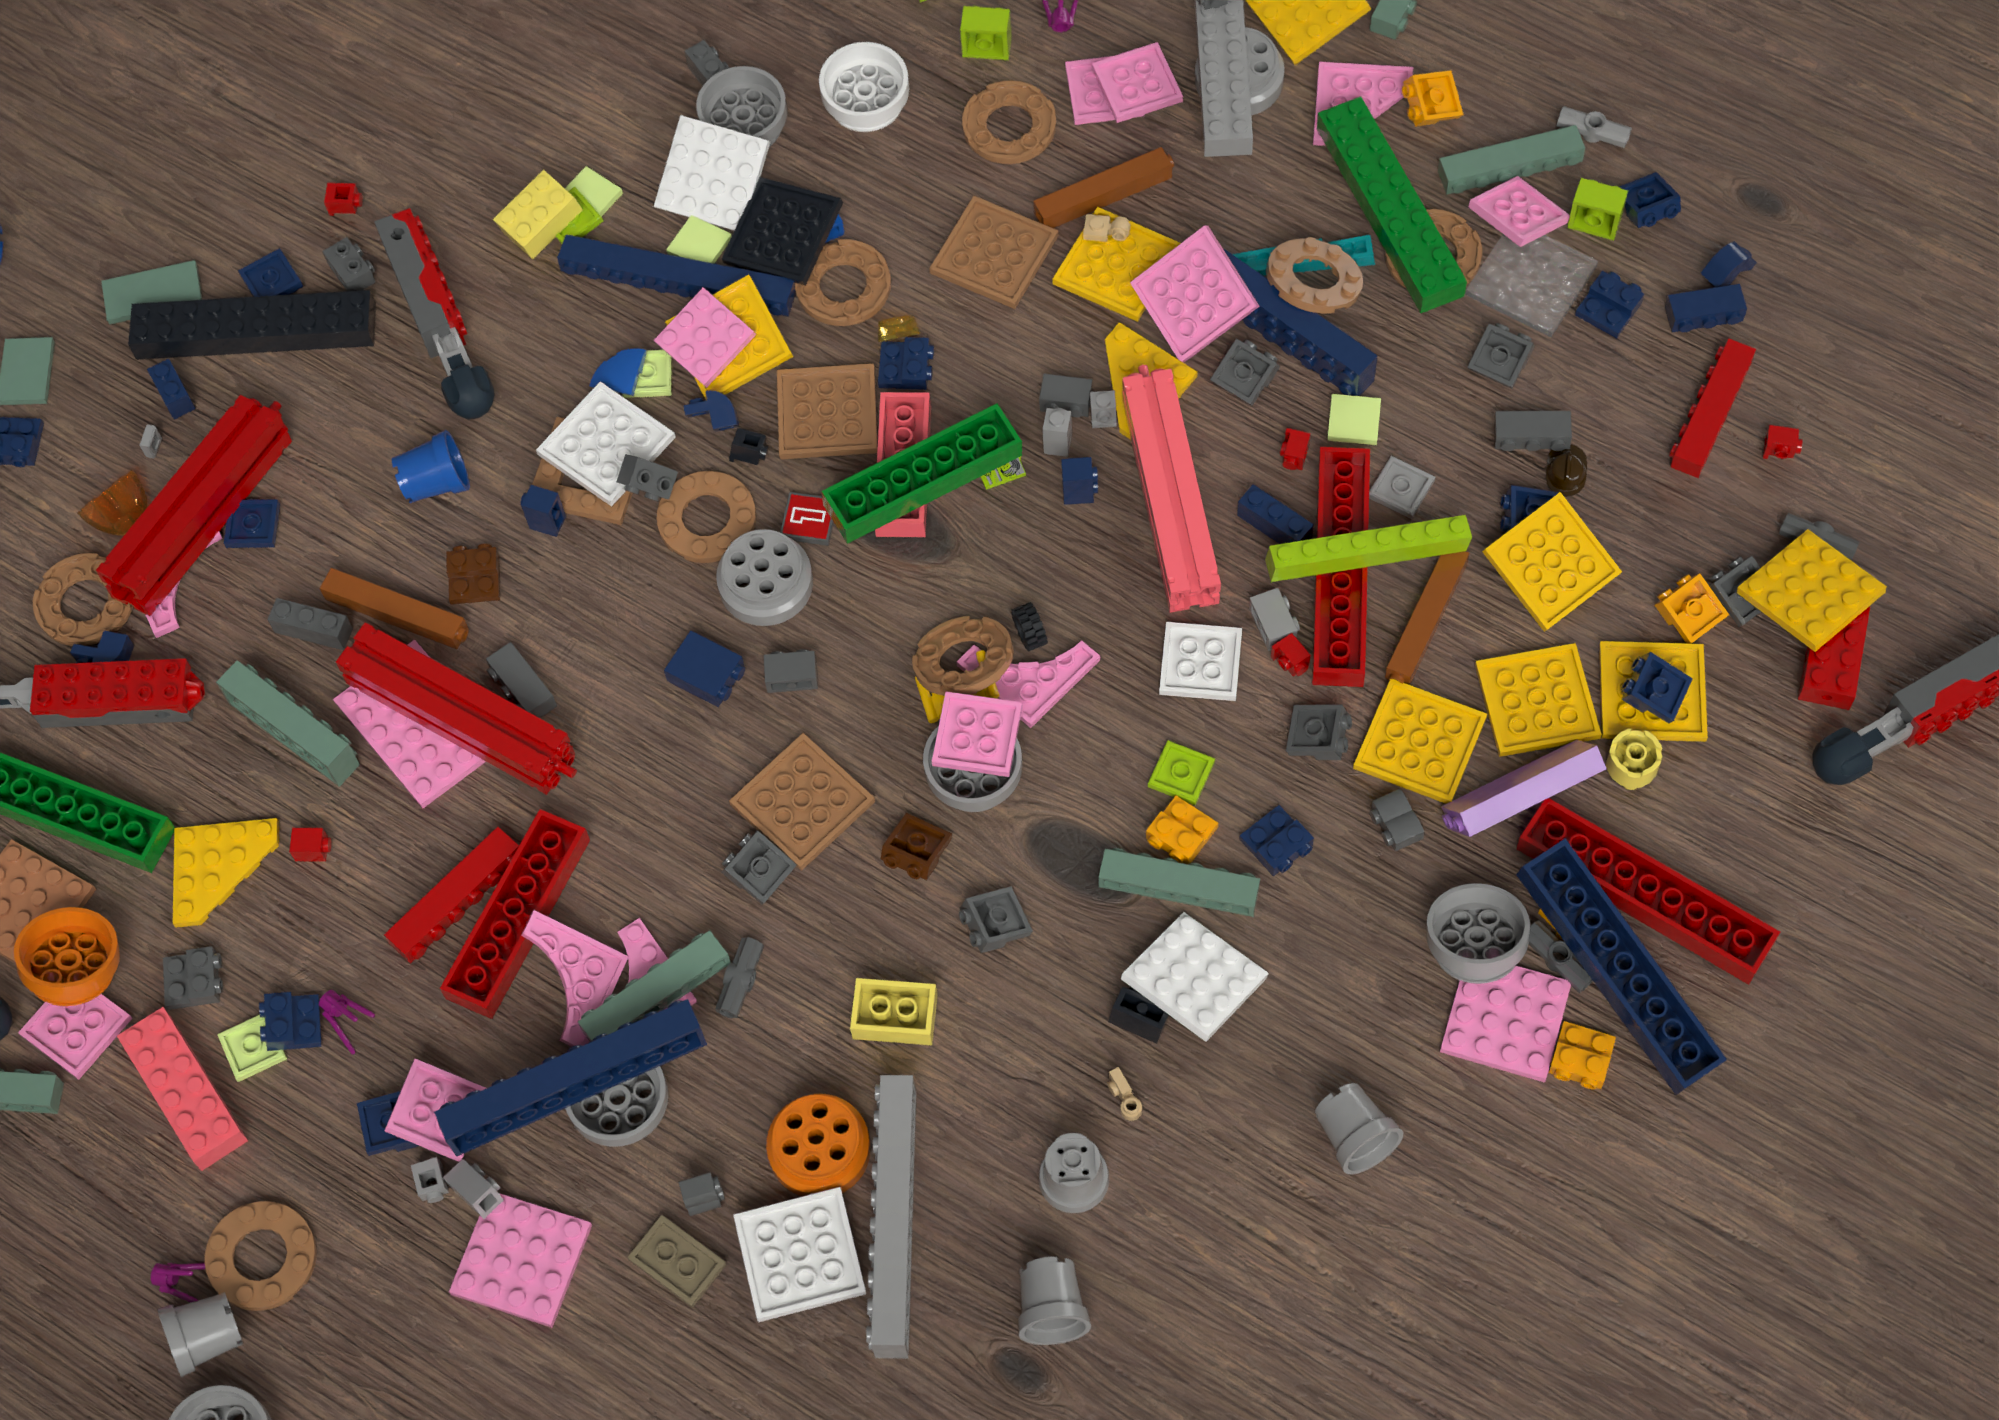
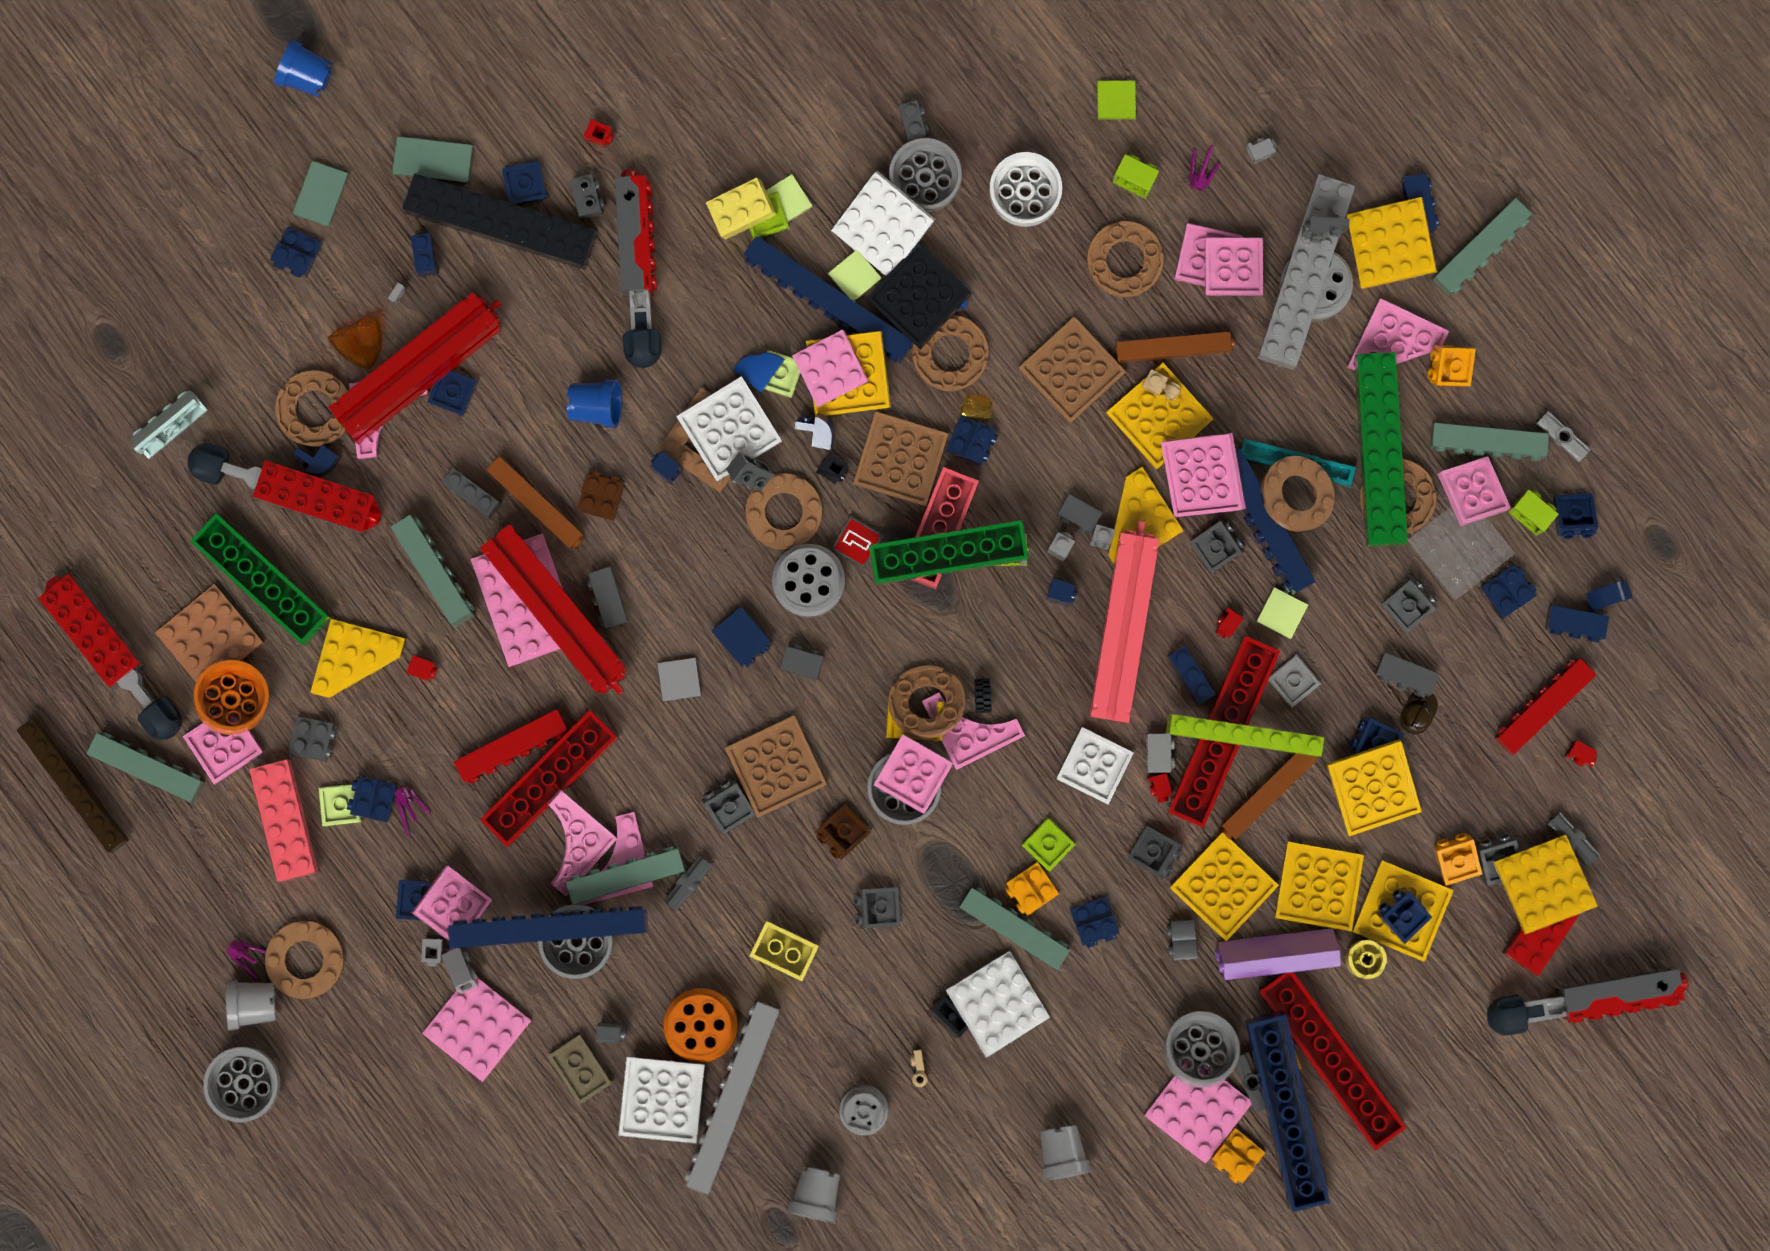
camera: 15 degrees right, 20 degrees up
none -> light grey tile [657,658,701,702]

